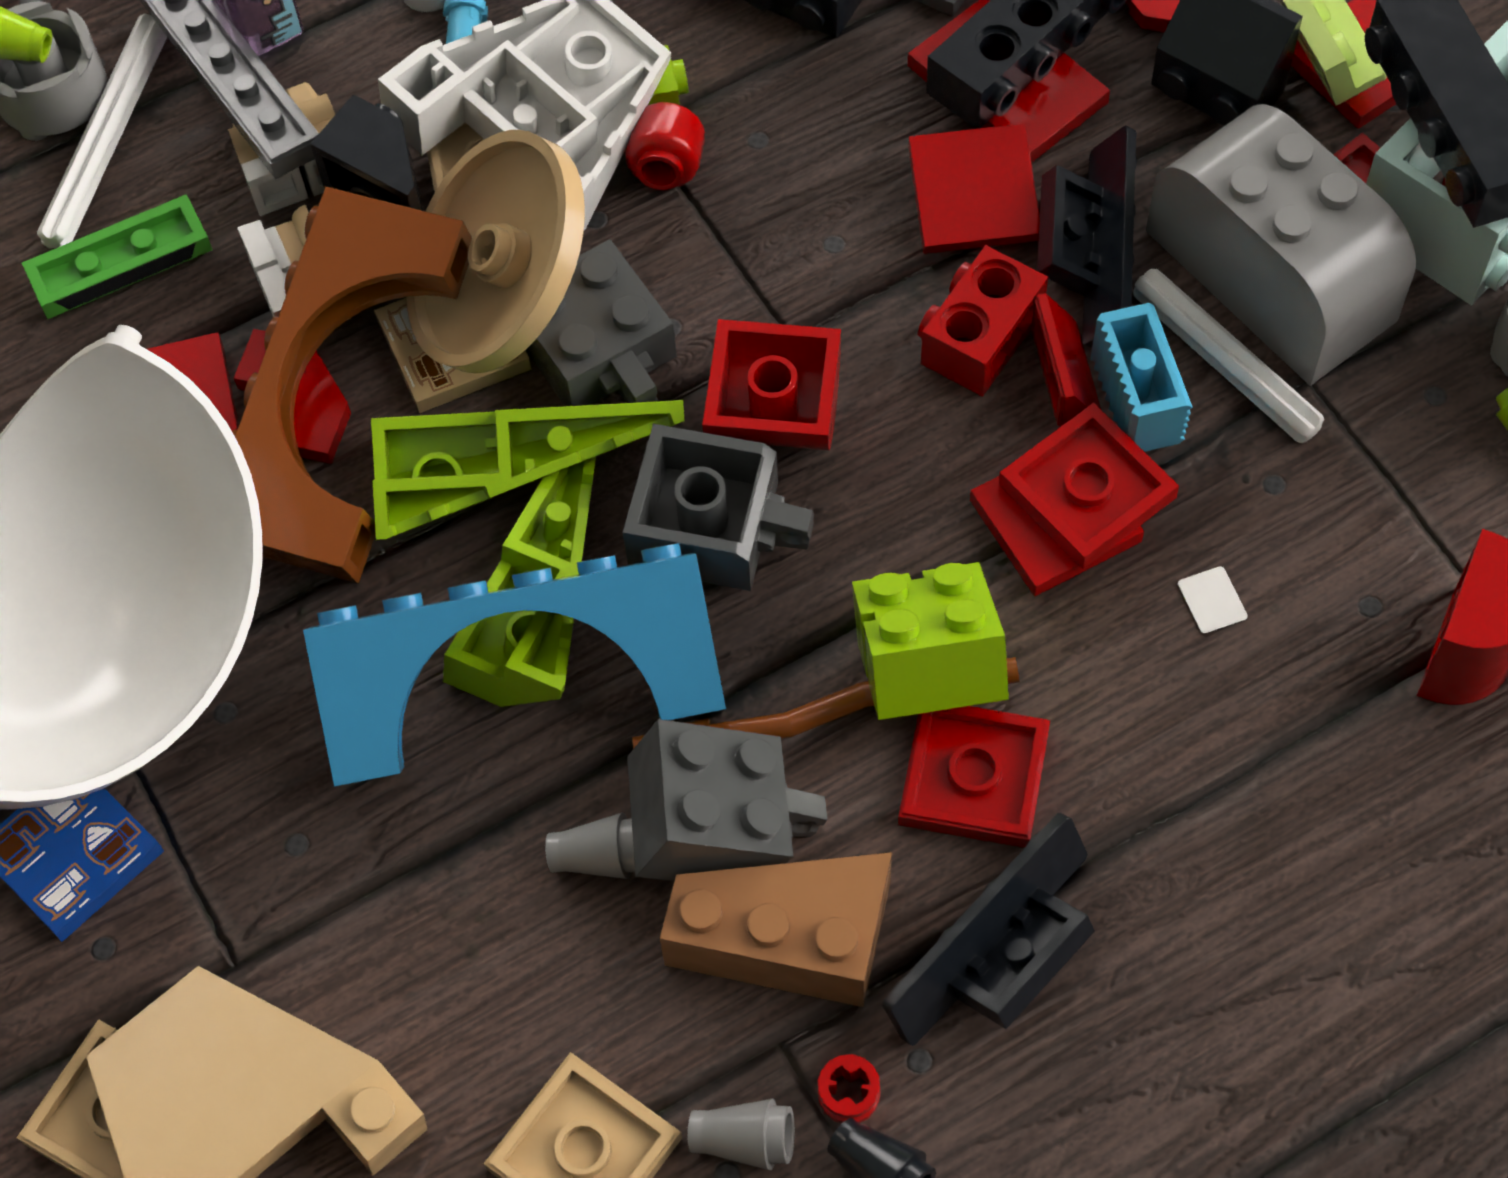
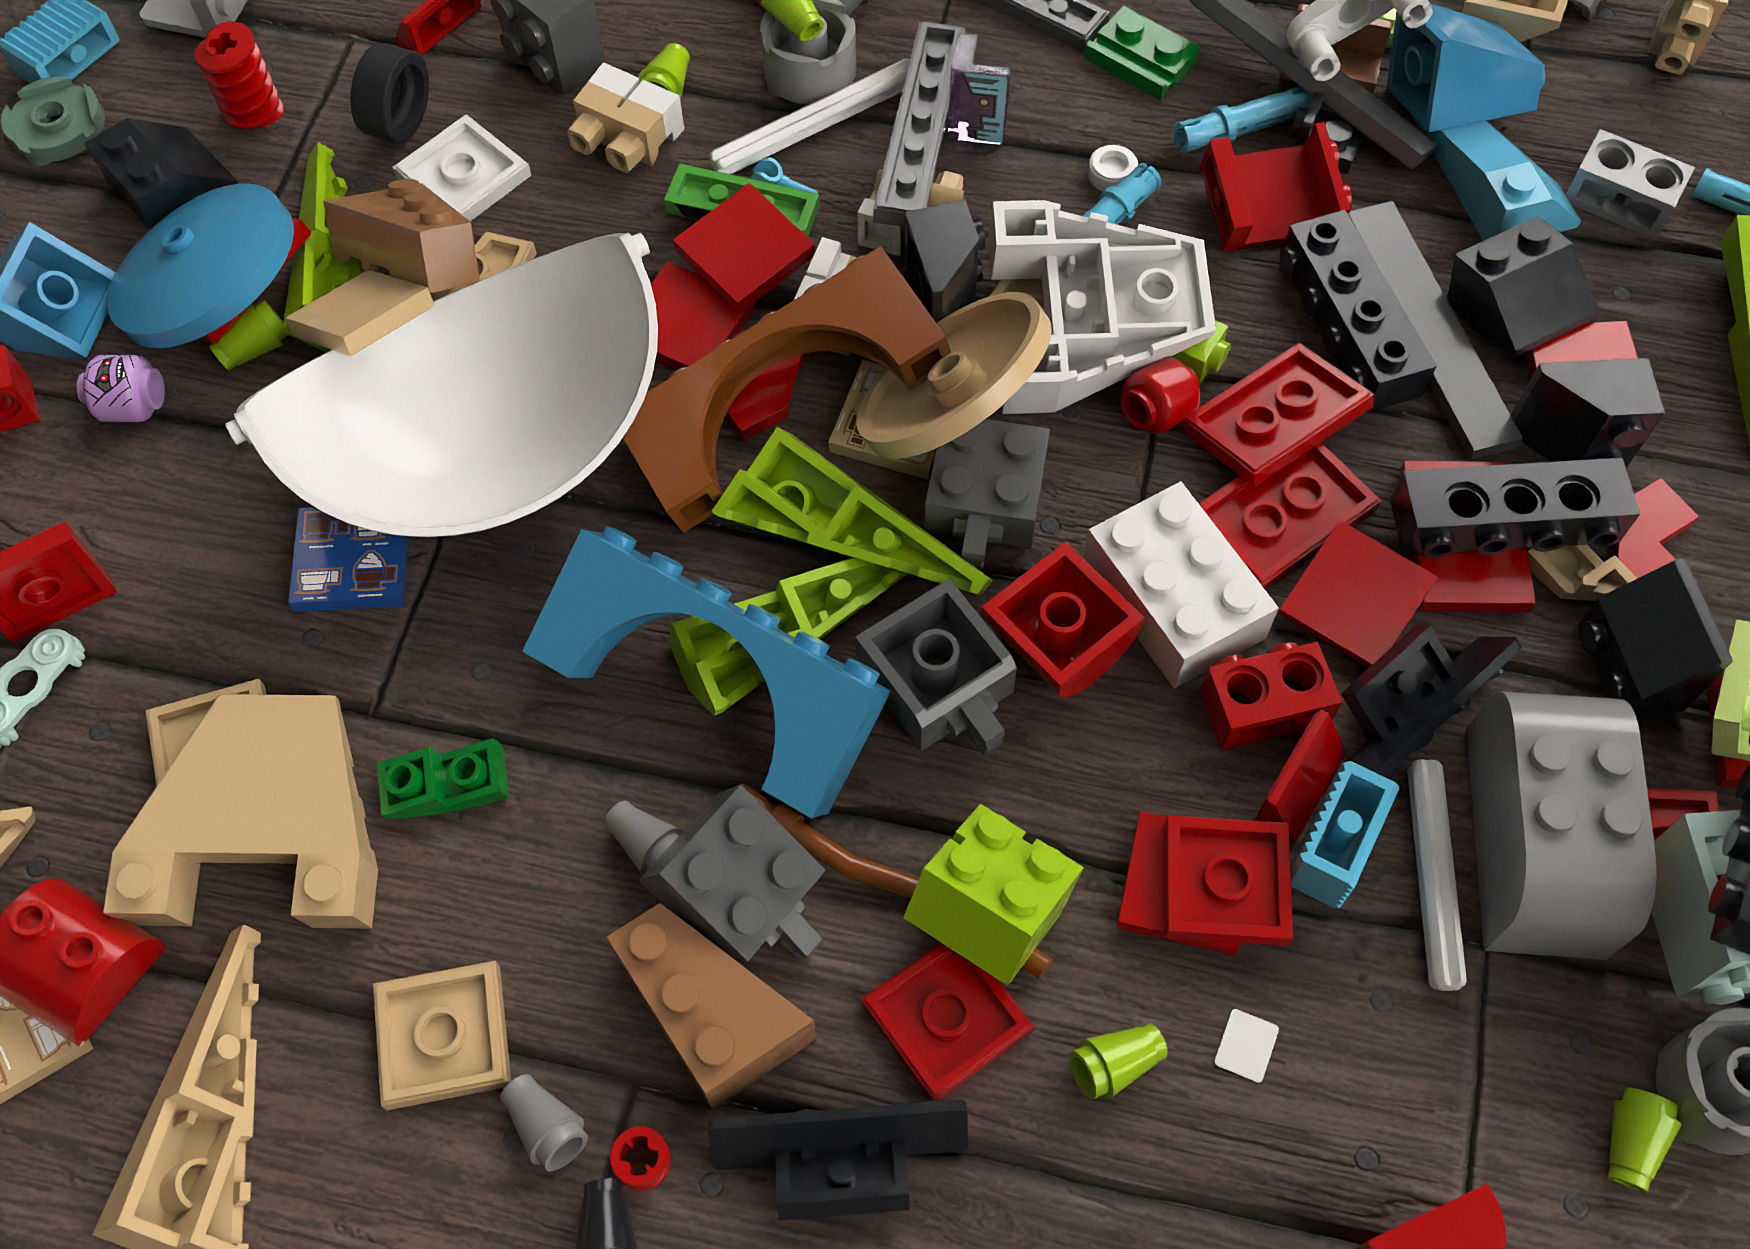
camera: 40 degrees right, 0 degrees up
none -> green slope [377,738,510,819]
none -> red tile [673,182,816,314]
none -> medium azure hand [749,157,818,193]
none -> lime cone [1069,1023,1168,1100]
none -> white brick [1083,482,1279,689]
none -> red tile [1182,343,1374,487]
none -> red tile [1199,442,1382,590]
none -> tan slope [1527,545,1637,601]

